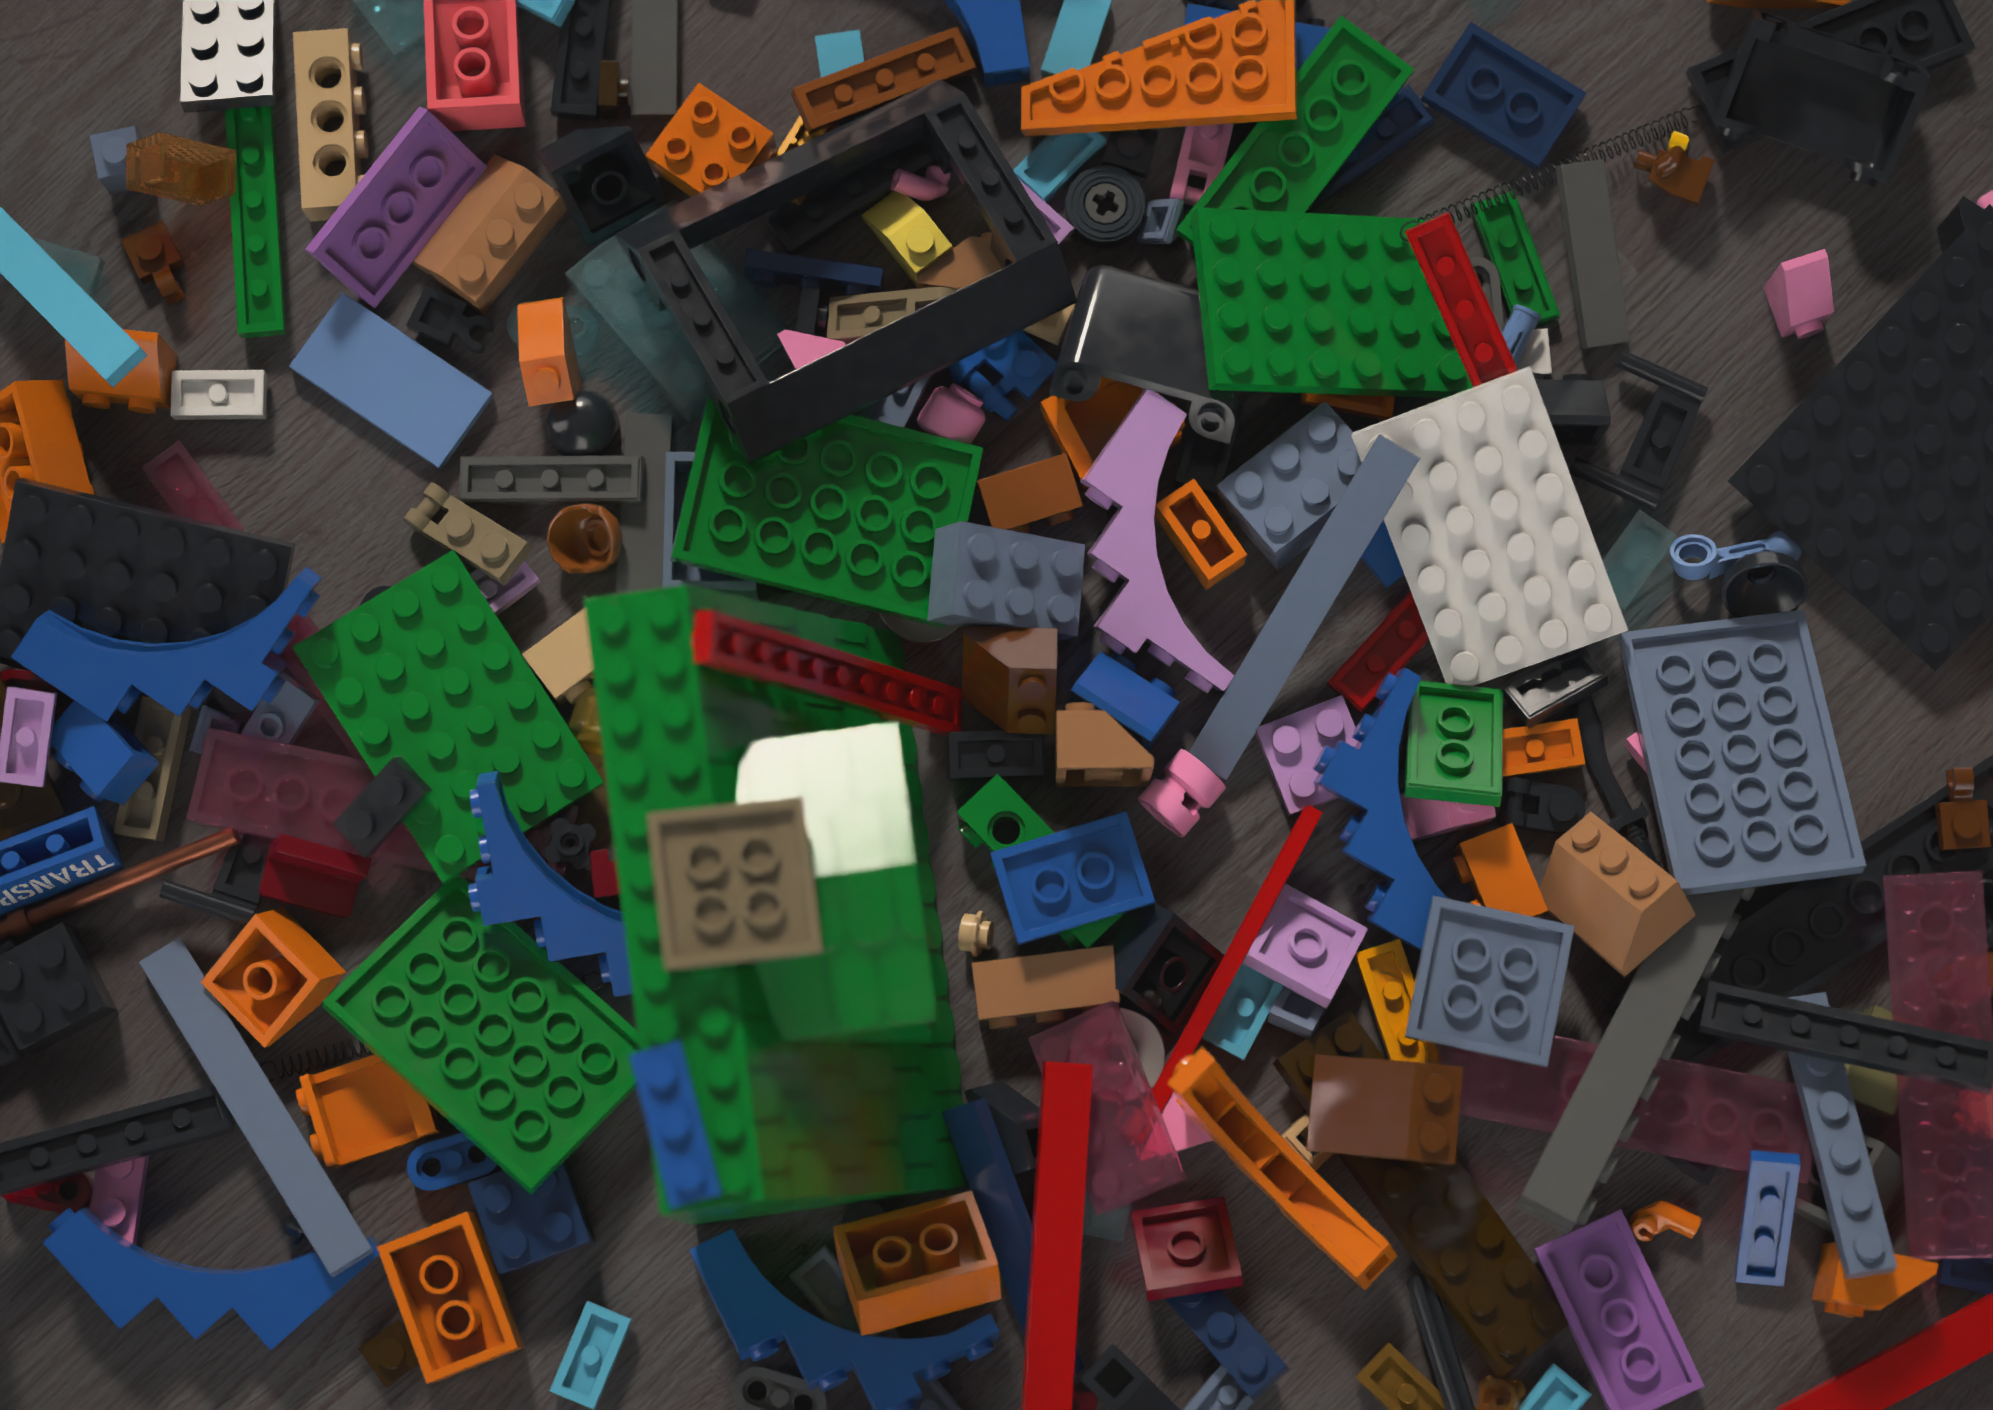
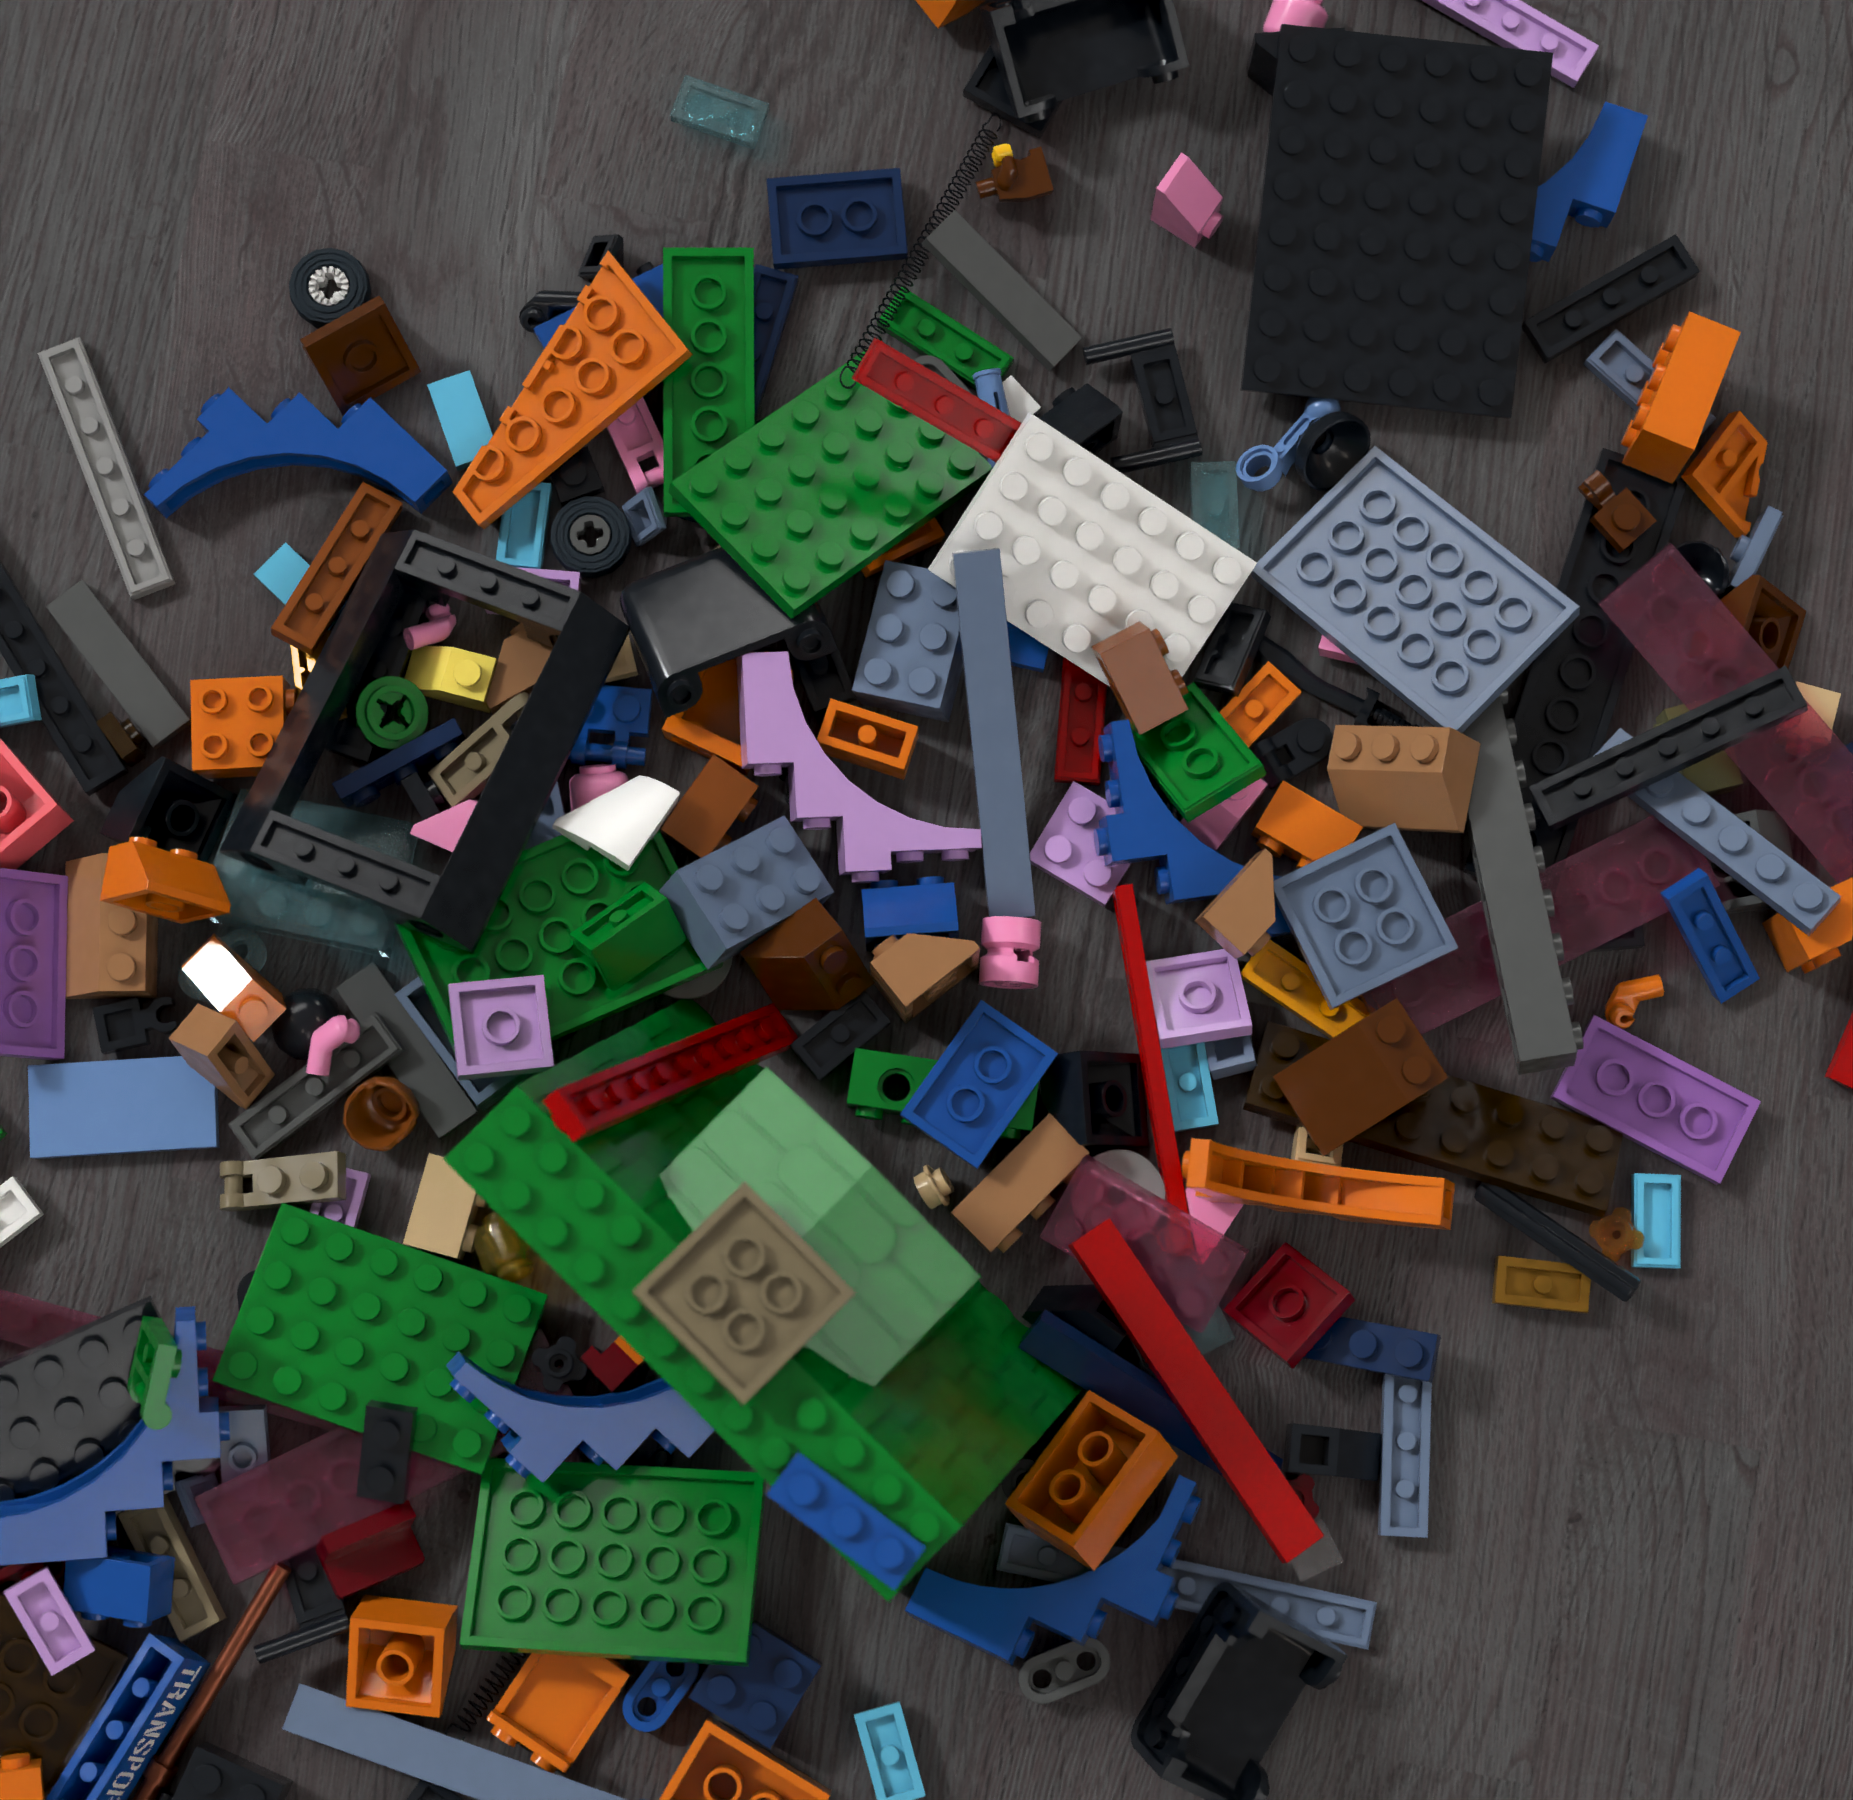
camera: 40 degrees left, 0 degrees up
none -> orange slope [100,837,231,924]
none -> green plate [128,1316,182,1430]
none -> medium nougat slope [169,1004,275,1110]
none -> bright pink arm [306,1015,360,1076]
none -> green gear [354,676,428,750]
none -> lavender plate [448,975,554,1080]
none -> white slope [552,775,680,871]
none -> green panel [570,882,686,991]
none -> dark orange brick [1091,621,1188,735]
none -> medium nougat slope [1195,848,1276,959]

